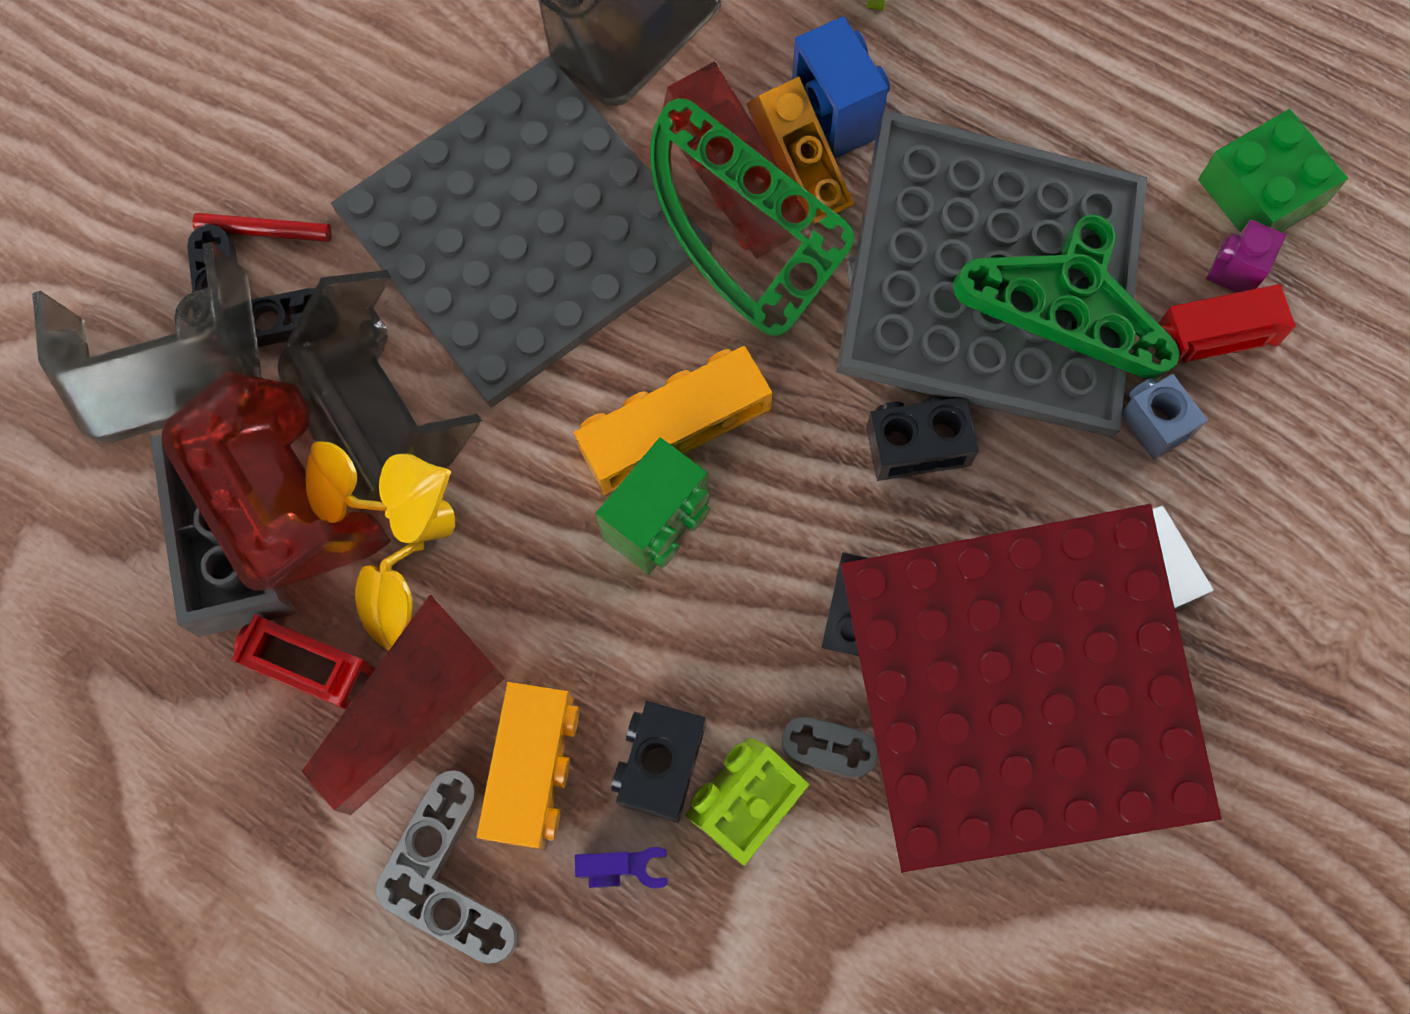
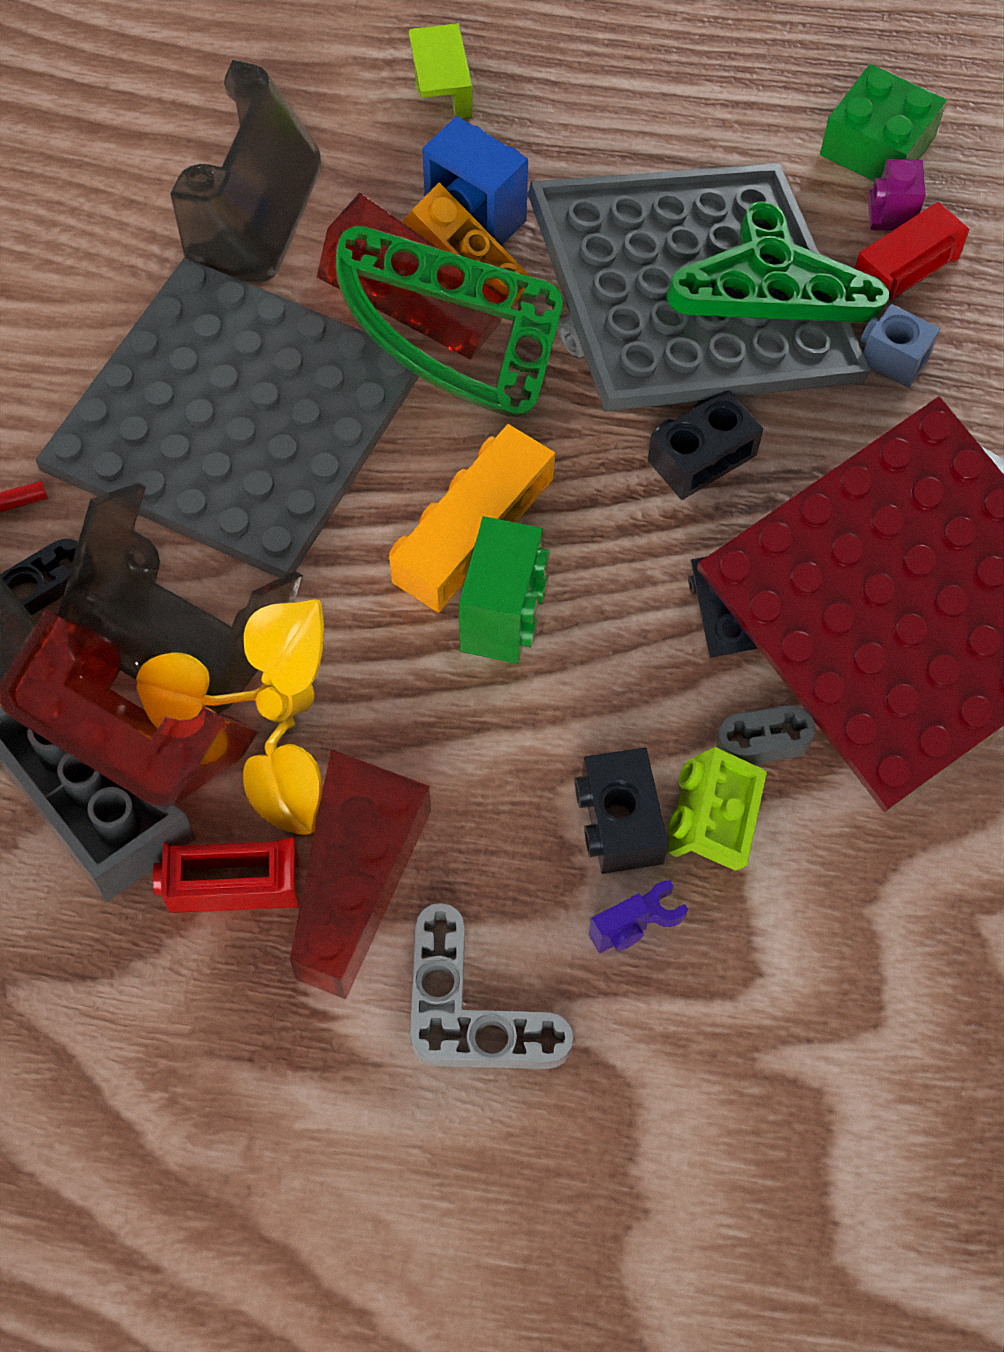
camera: 30 degrees left, 10 degrees down
light orange brick [476,682,579,851] -> none

